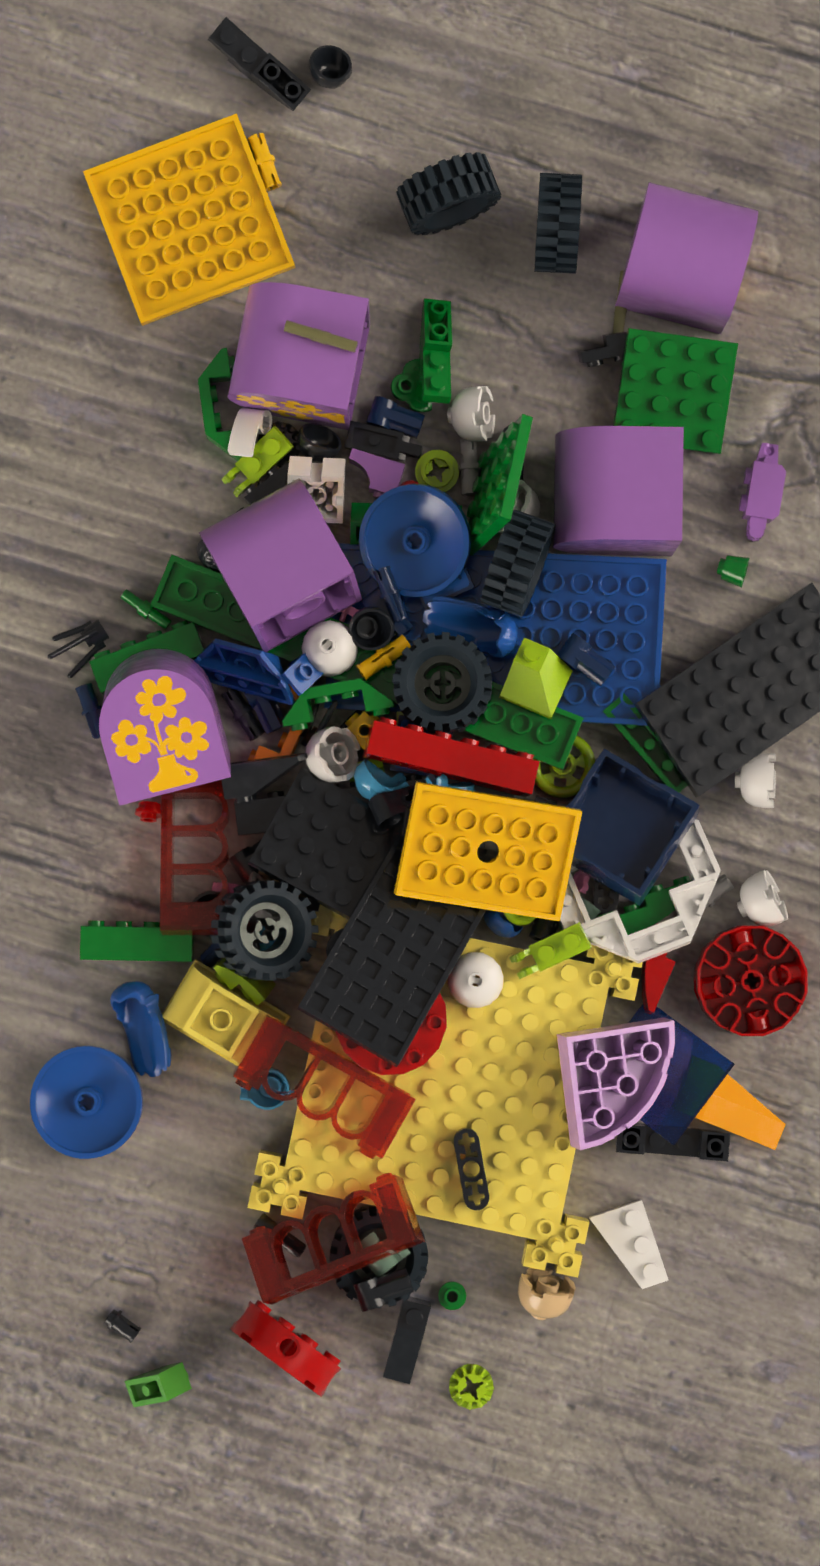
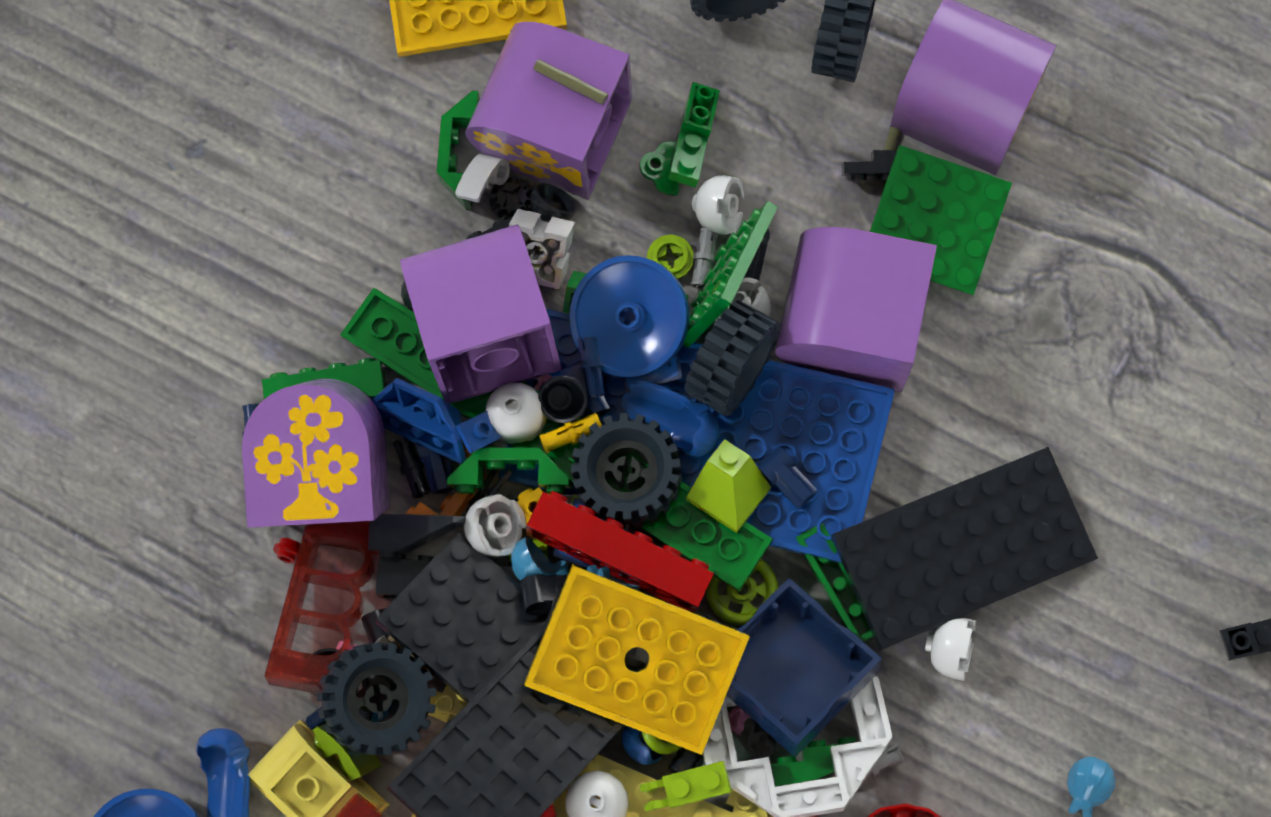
camera: 20 degrees right, 10 degrees down
black plant [48,620,109,678] -> none
green brick [80,921,195,962] -> none
green bar [120,589,172,630] -> none
lime hinge [222,426,294,497] -> none
black hinge [344,421,423,462] -> none
medium lavender arch [349,448,405,499] -> none
dark blue piece [366,396,425,439] -> none
green hat [717,555,750,588] -> none
white cylinder [737,870,788,927] -> none
medium lavender hinge [739,443,786,542] -> none

